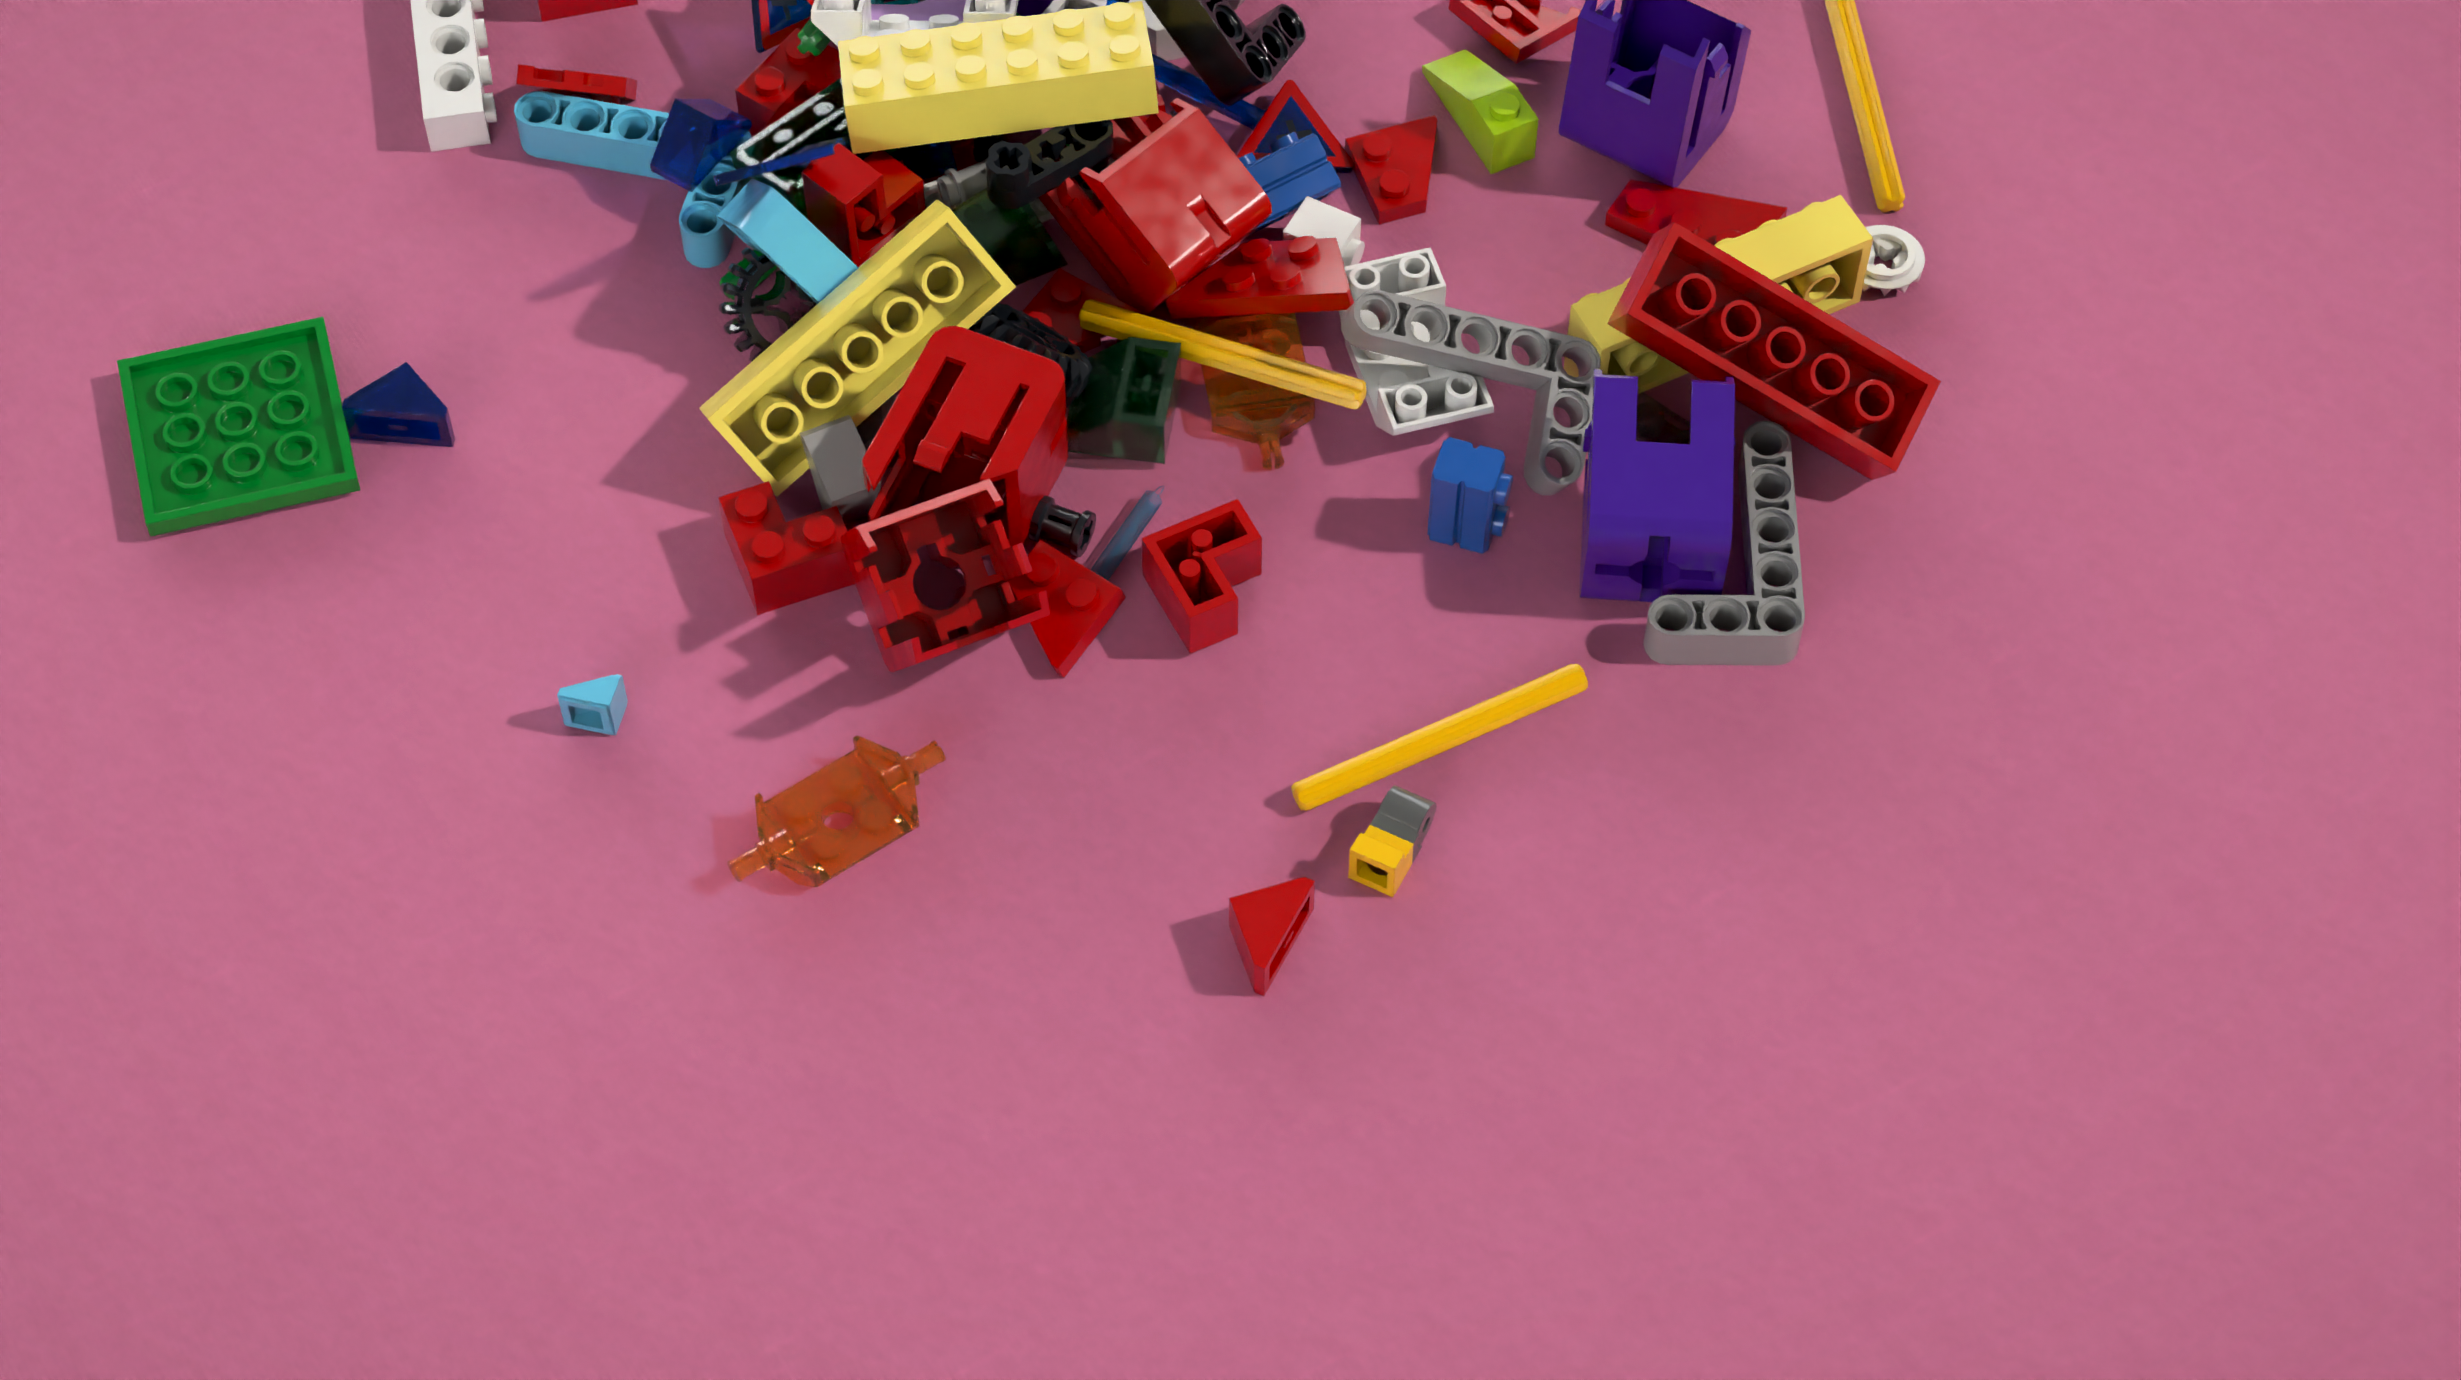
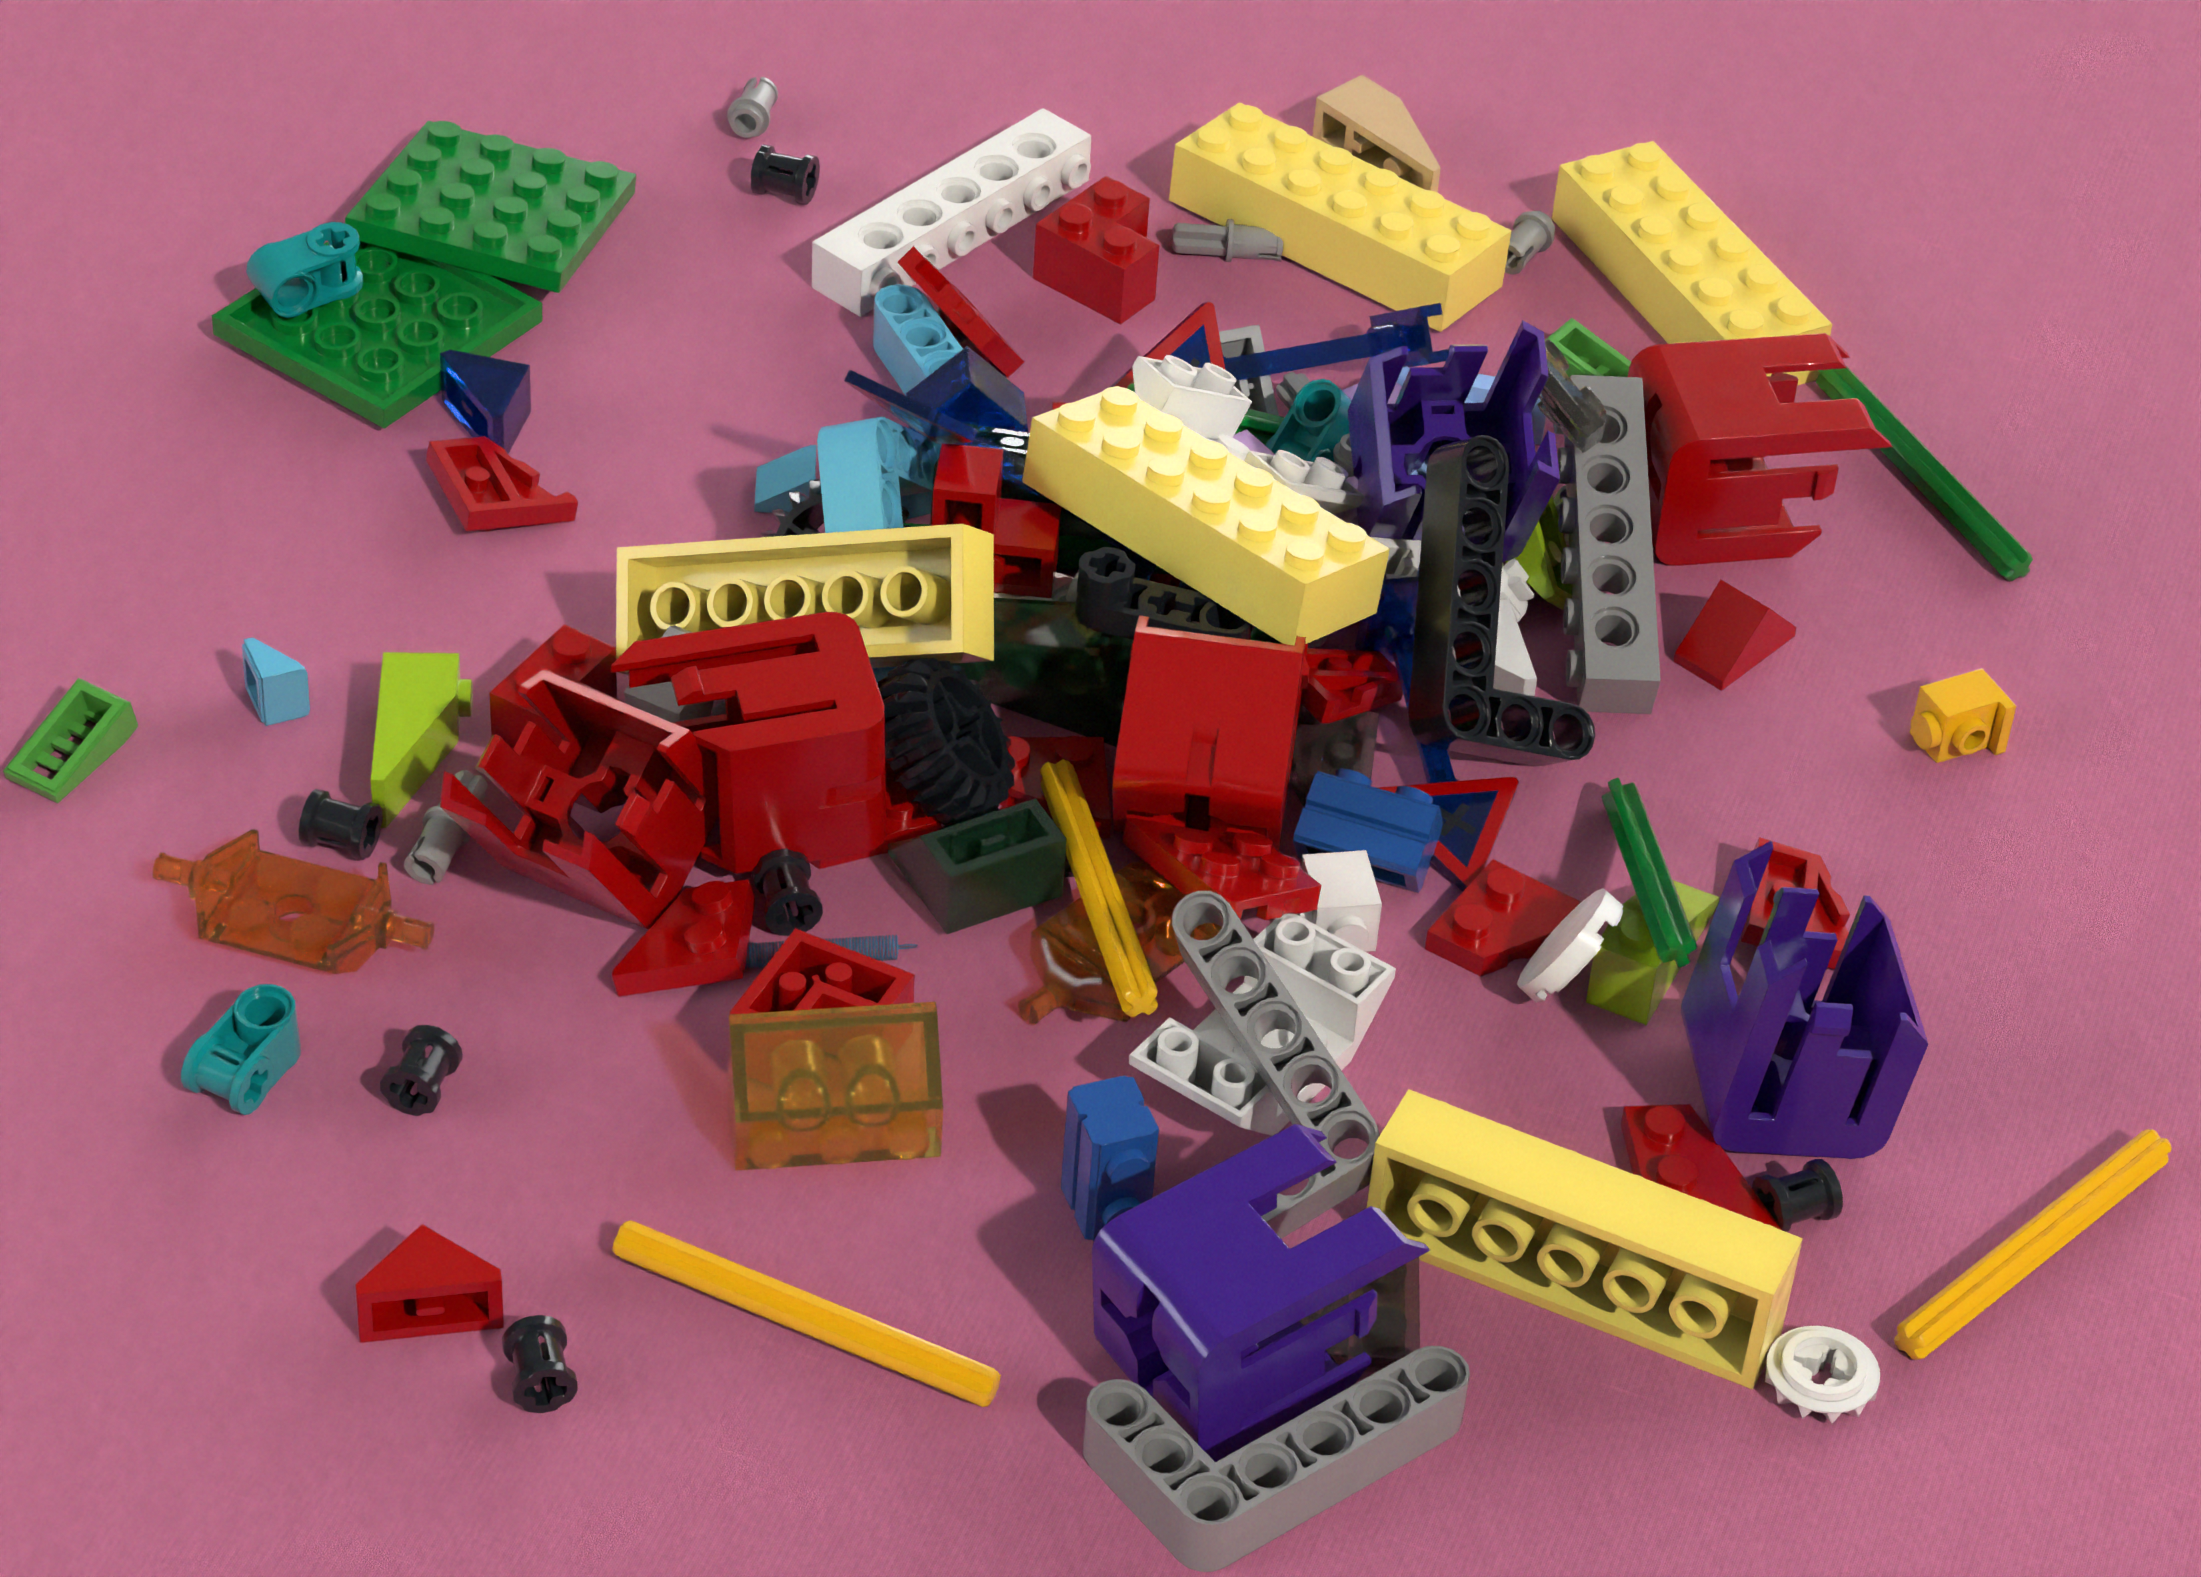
camera: 50 degrees right, 15 degrees down
leg [1348,785,1437,897] -> none
red brick [1607,222,1941,480] -> none
none -> bright green slope [3,678,138,803]
none -> teal piece [181,984,301,1115]
none -> teal piece [246,222,363,318]
none -> black bush [299,789,383,860]
none -> green plate [345,121,637,293]
none -> lime slope [371,652,473,828]
none -> black bush [380,1025,463,1116]
none -> light grey axle [404,770,488,885]
none -> red wing [426,436,578,531]
none -> black bush [502,1315,578,1413]
none -> light grey pin [727,77,778,138]
none -> clear yellow slope [728,1002,943,1171]
none -> black bush [751,144,820,204]
none -> medium azure slope [754,445,817,513]
none -> white tile [1517,888,1624,1003]
none -> green axle [1601,778,1697,968]
none -> black bush [1752,1159,1843,1232]

